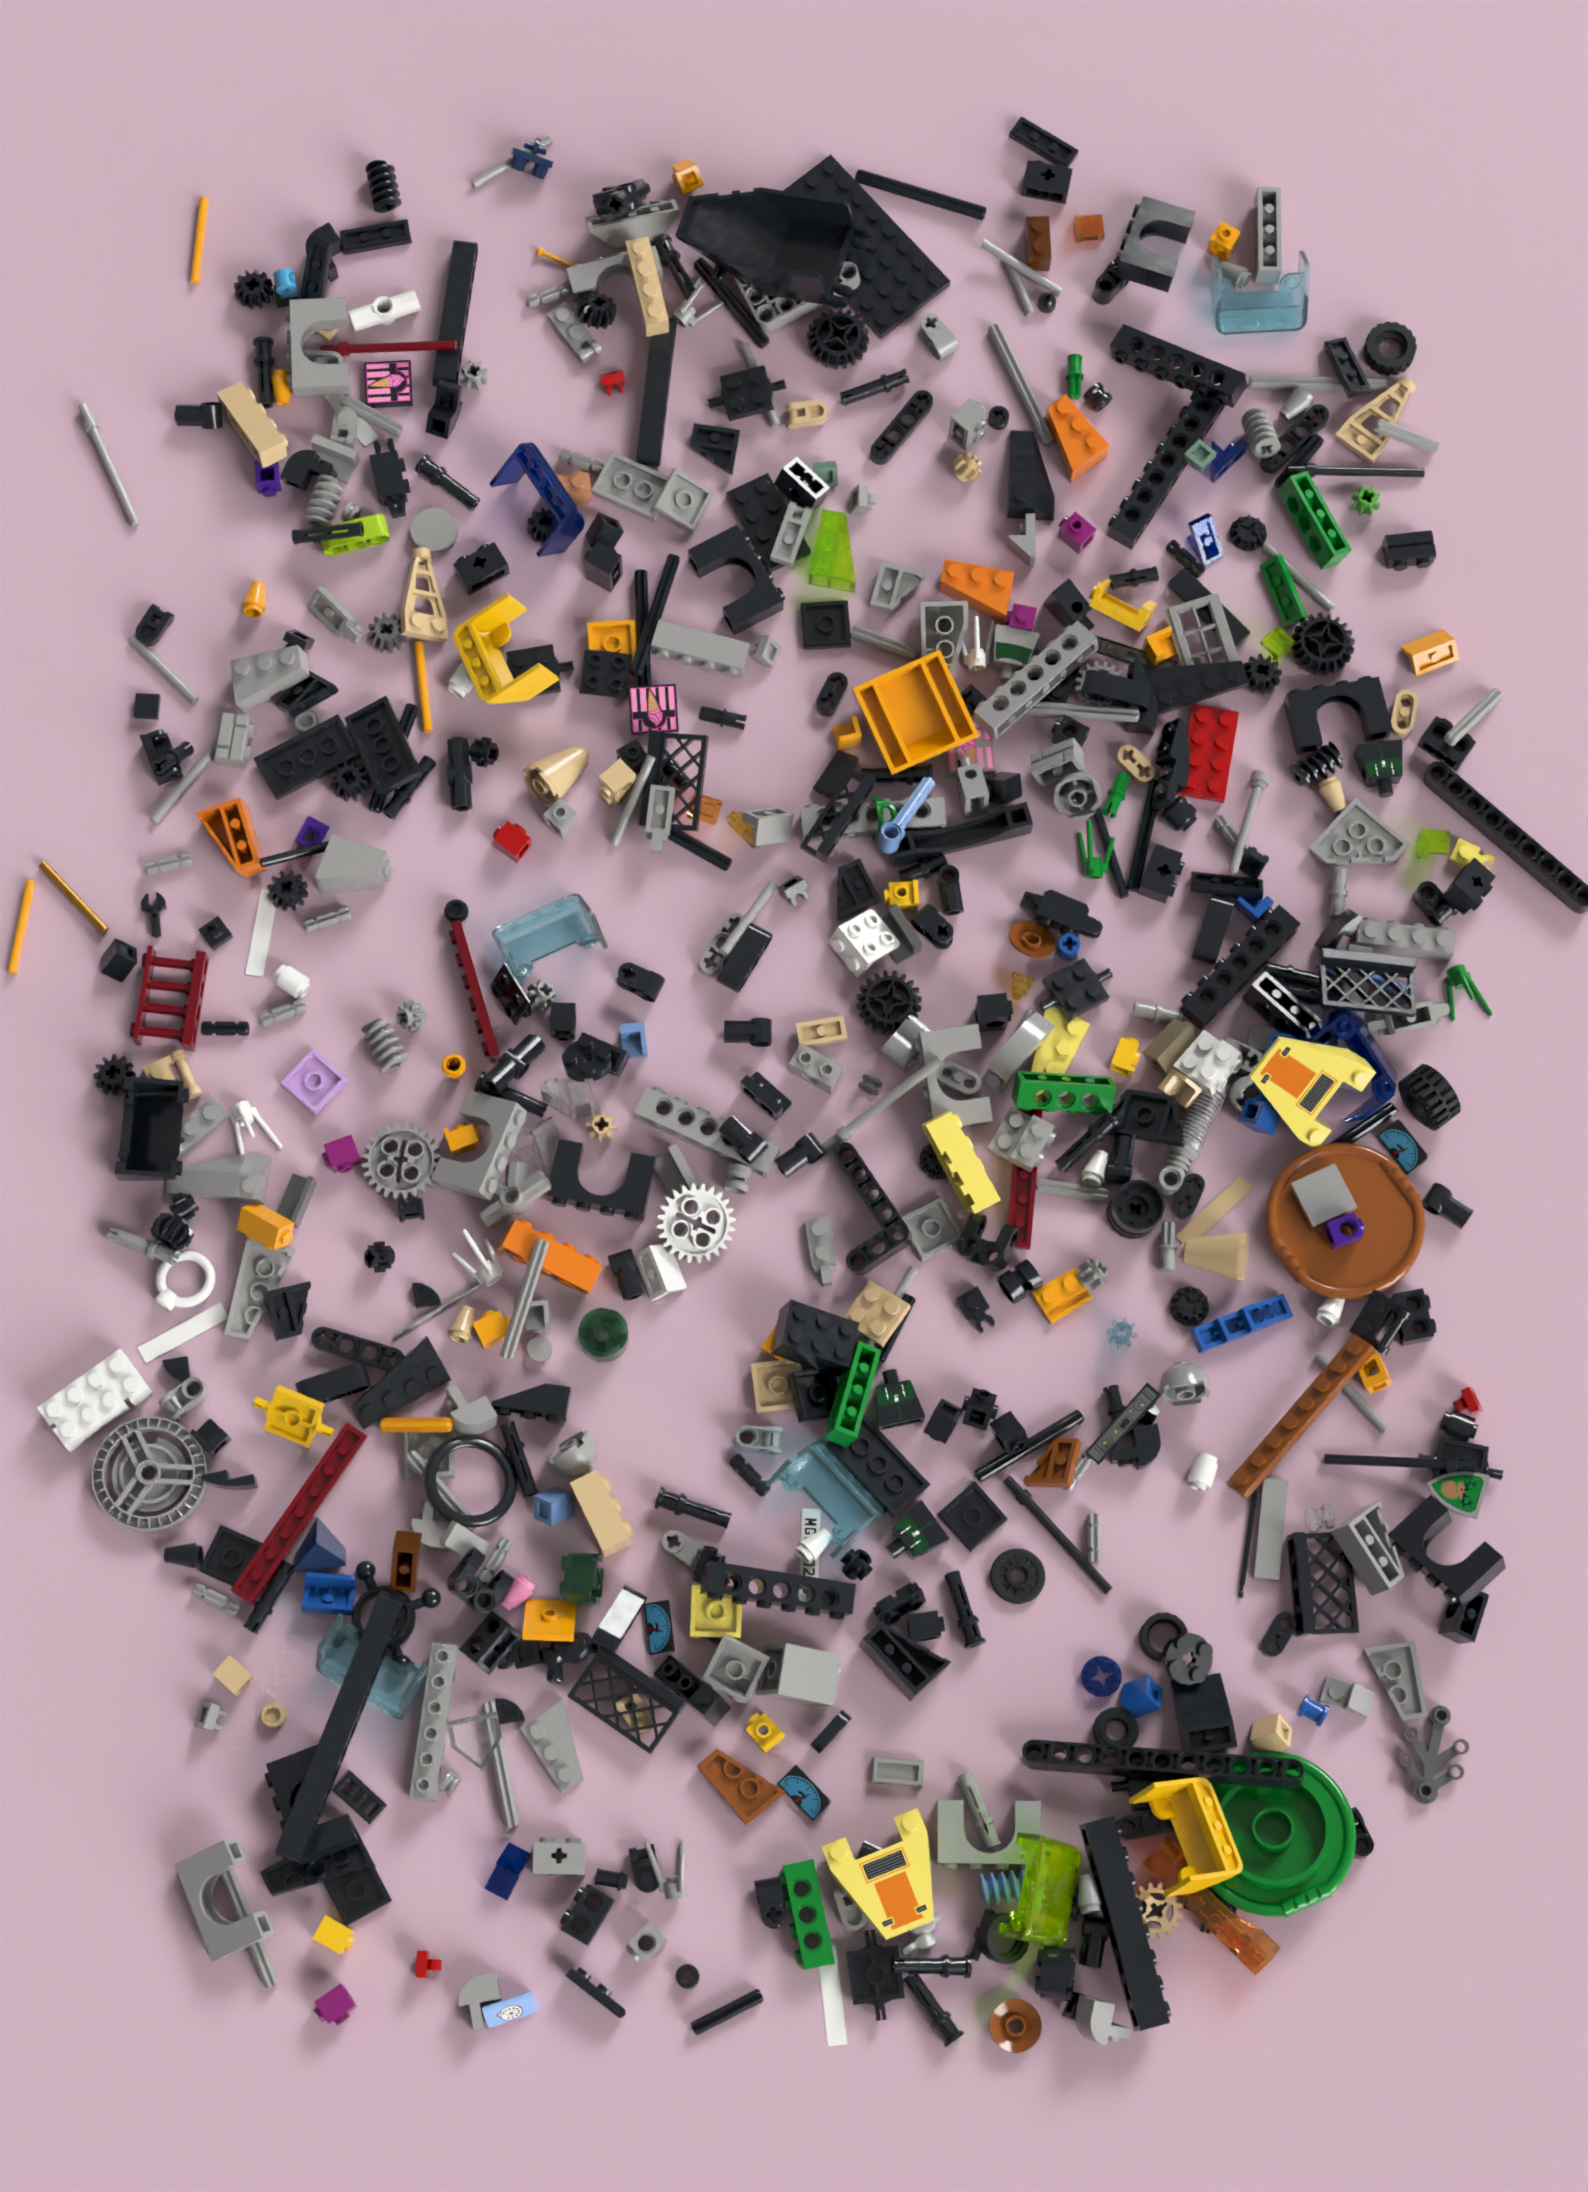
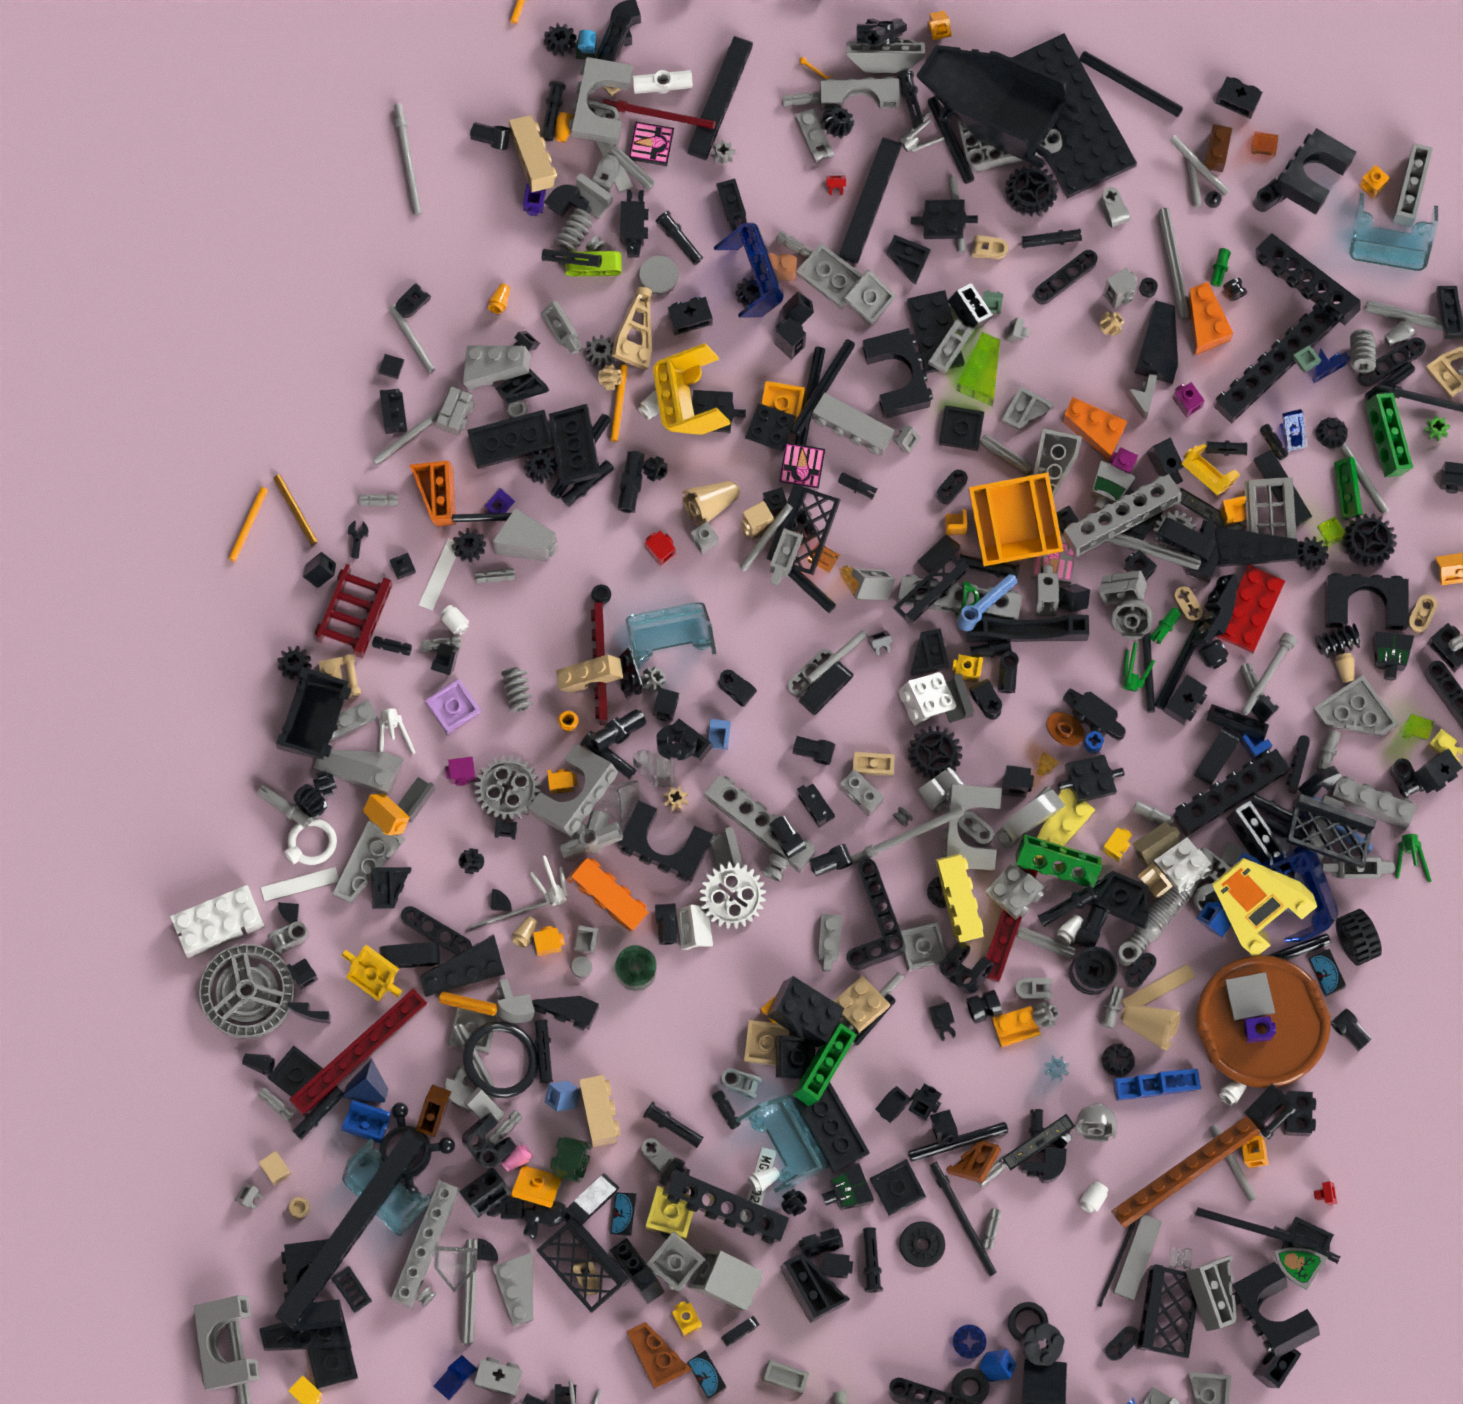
camera: 15 degrees right, 0 degrees up
black pin [152,741,194,774] -> none
black tile [340,219,412,255] -> none
light grey gear [396,1000,427,1032] -> none
black brick [426,379,463,439] -> none
light grey axle [500,1238,549,1359] -> none
light grey cylinder [547,1430,598,1477] -> none
tan brick [626,236,669,337] -> none
black torso [875,1369,925,1431] -> none
white plant [961,616,996,671] -> none
black tile [1009,116,1079,168] -> none
light grey cone [1217,260,1253,290] -> none
black brick [1439,1410,1479,1442] -> none
none -> black panel [430,642,460,675]
none -> tan arch [556,655,623,693]
none -> tan gear [598,365,622,390]
none -> black hinge [716,178,749,235]
none -> light grey plate [1015,978,1053,1000]
none -> black hinge [1286,735,1310,794]

